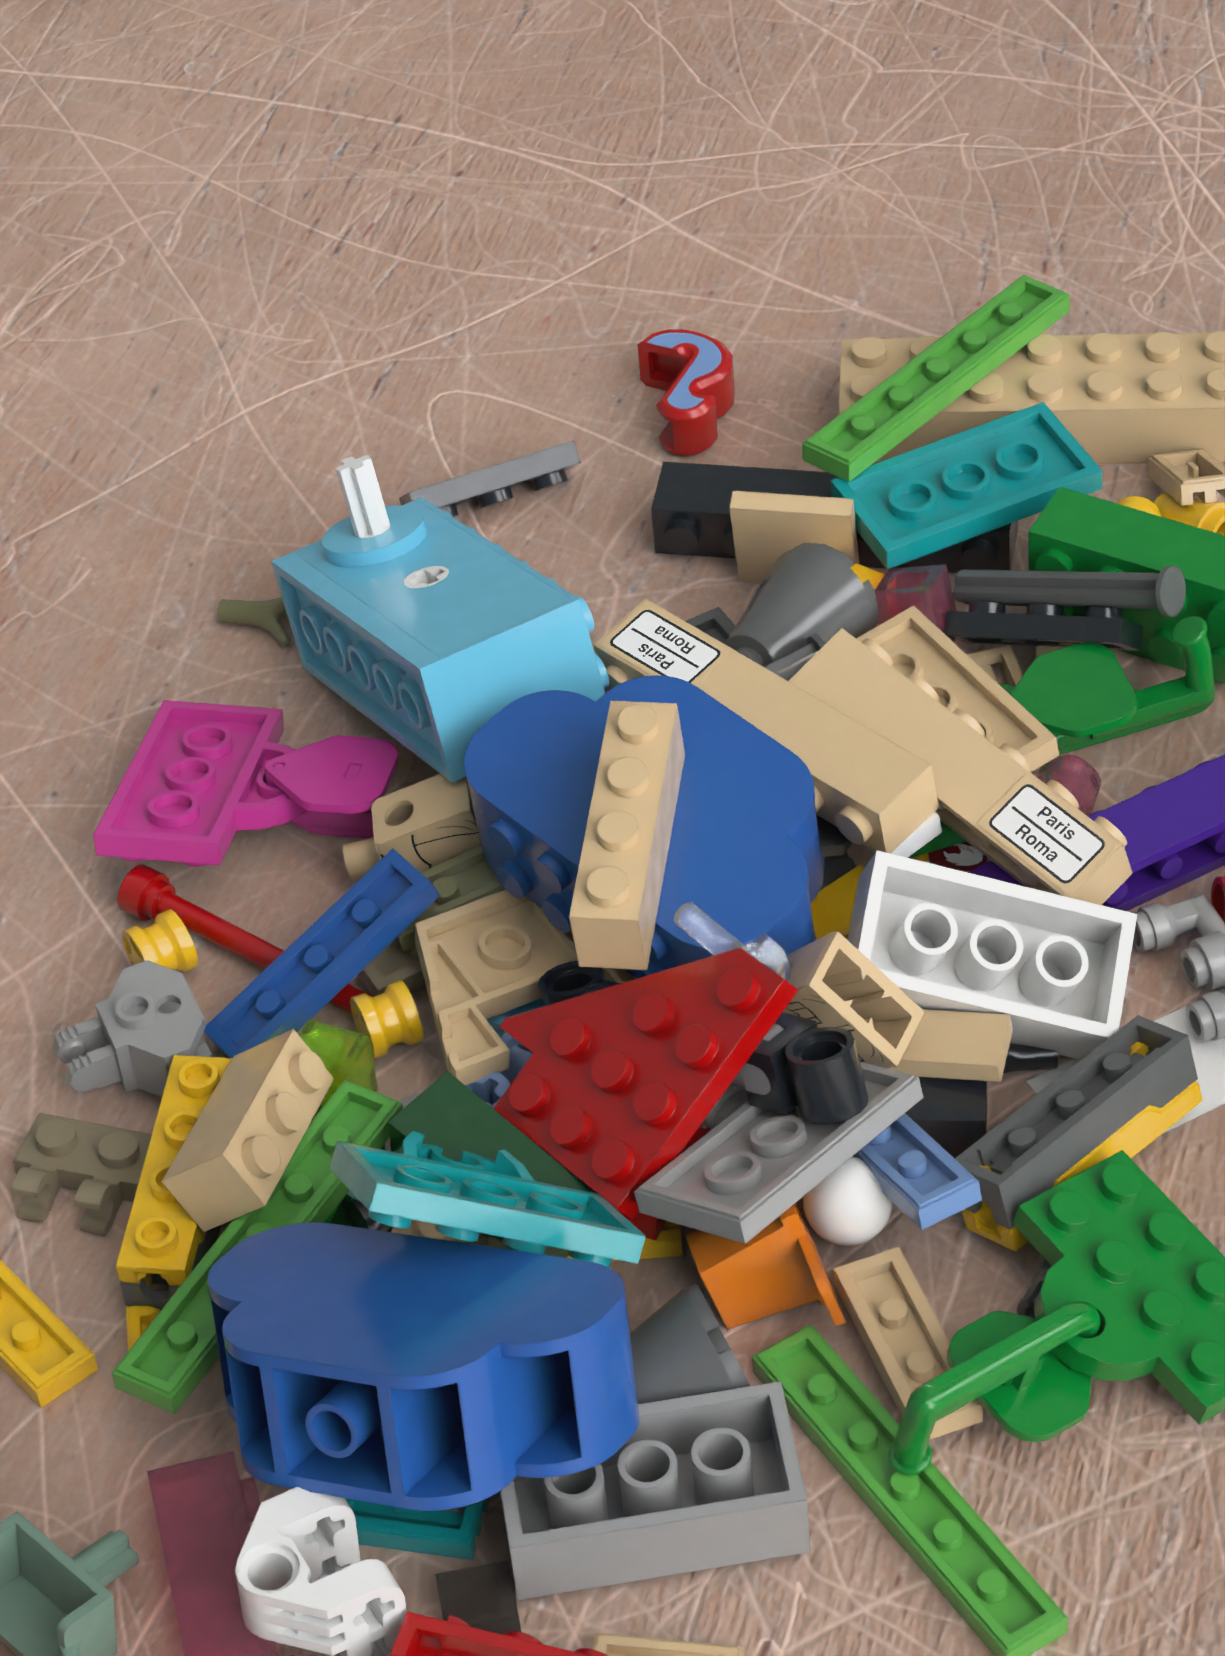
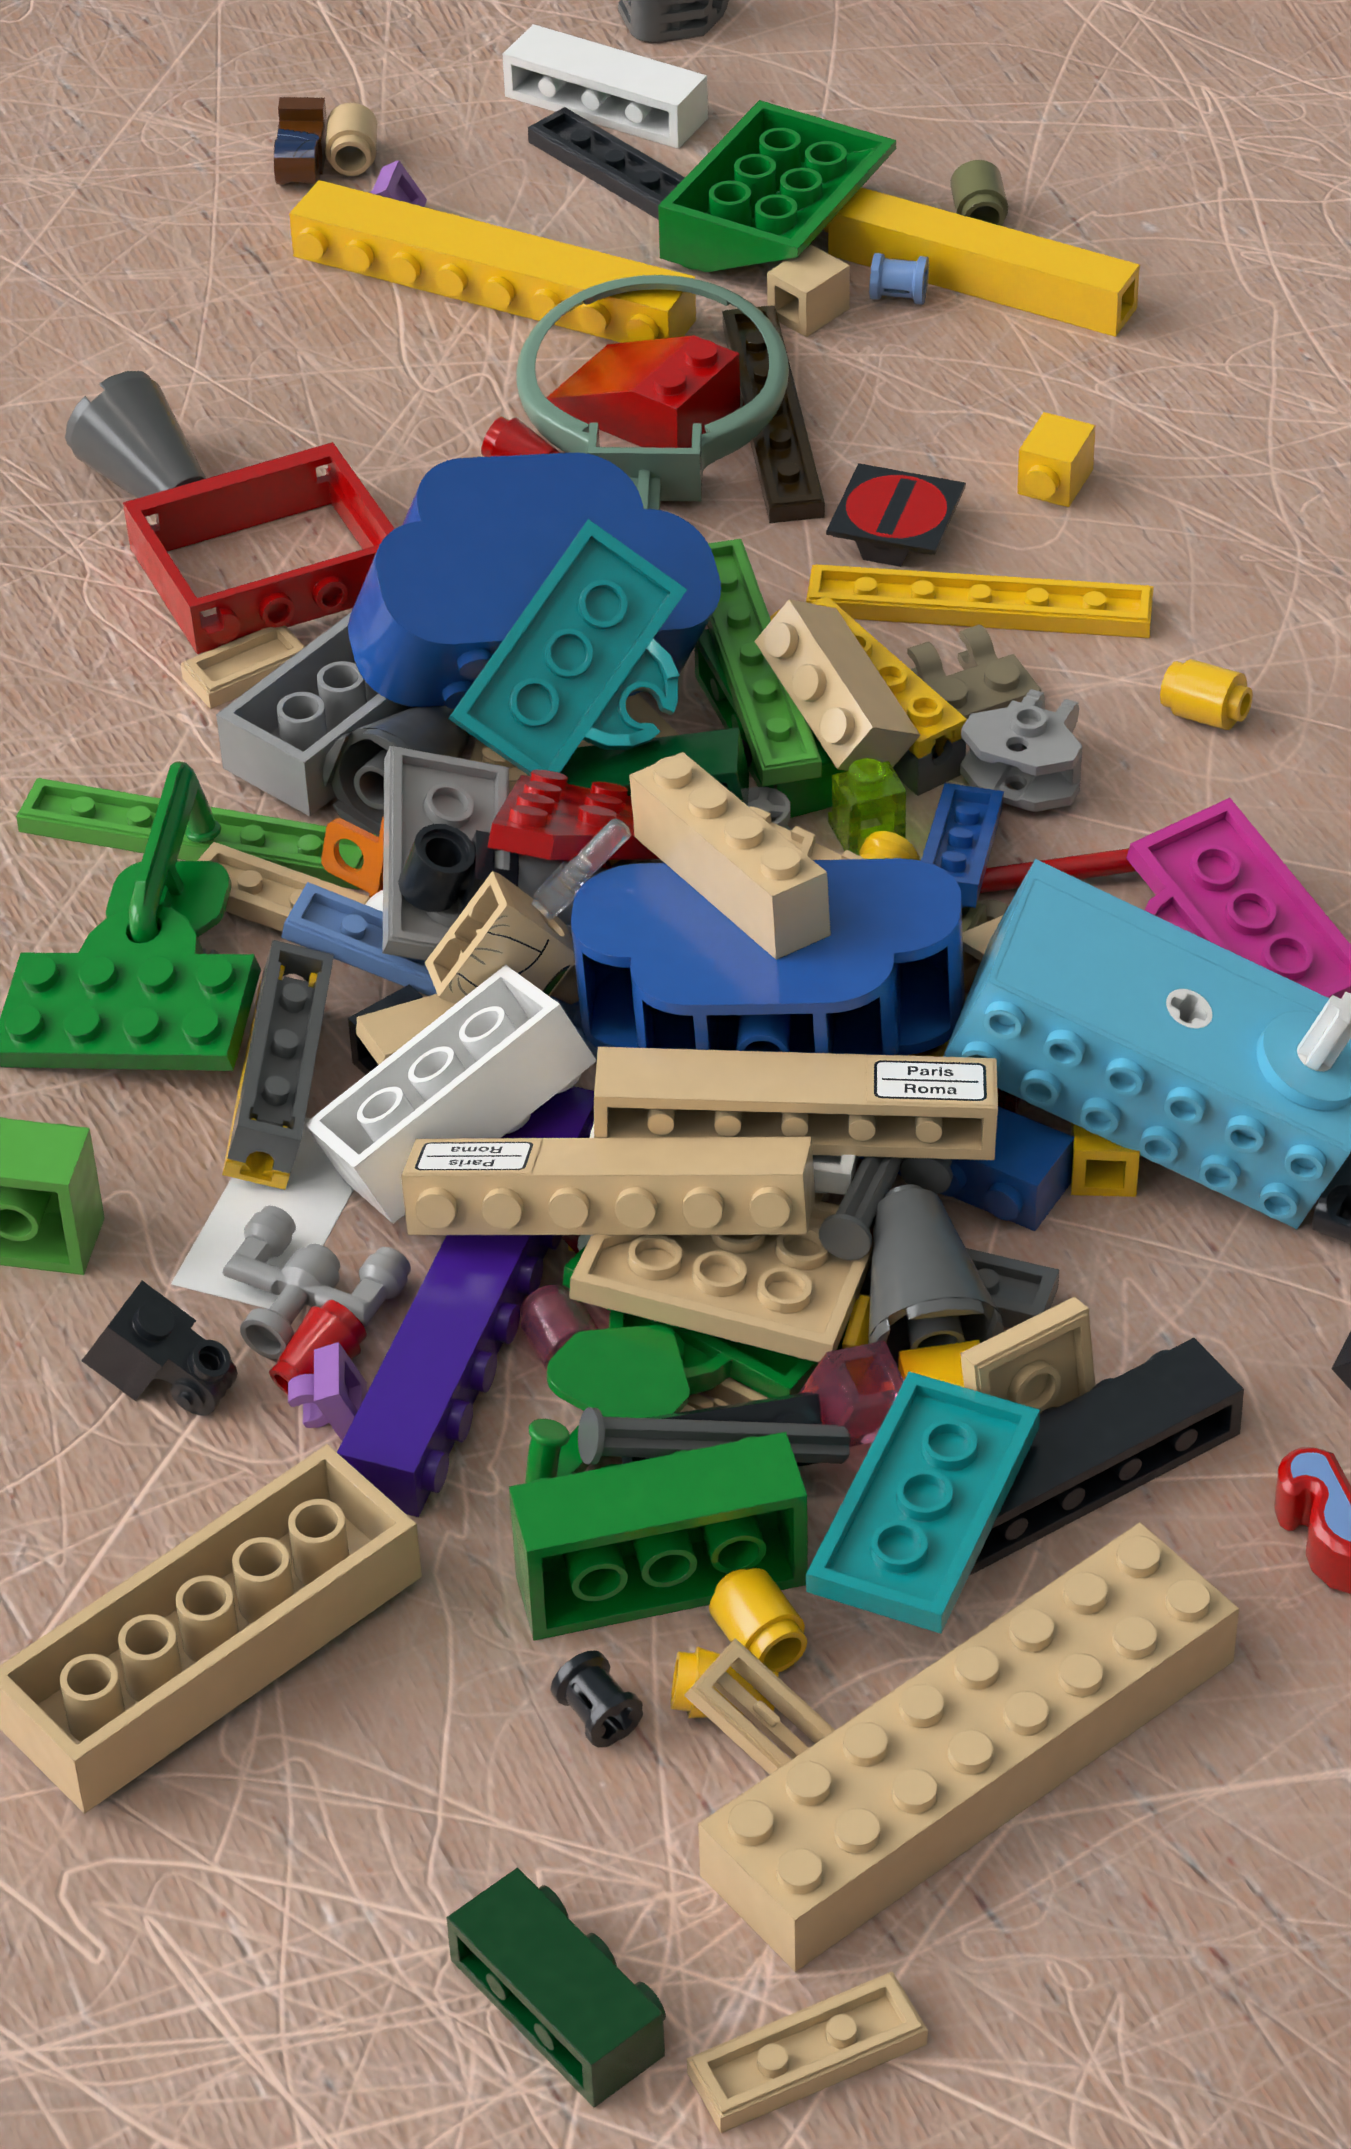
camera: 135 degrees right, 0 degrees up
yellow wheel [122,909,199,973] -> none
bright green tile [802,275,1070,482] -> none

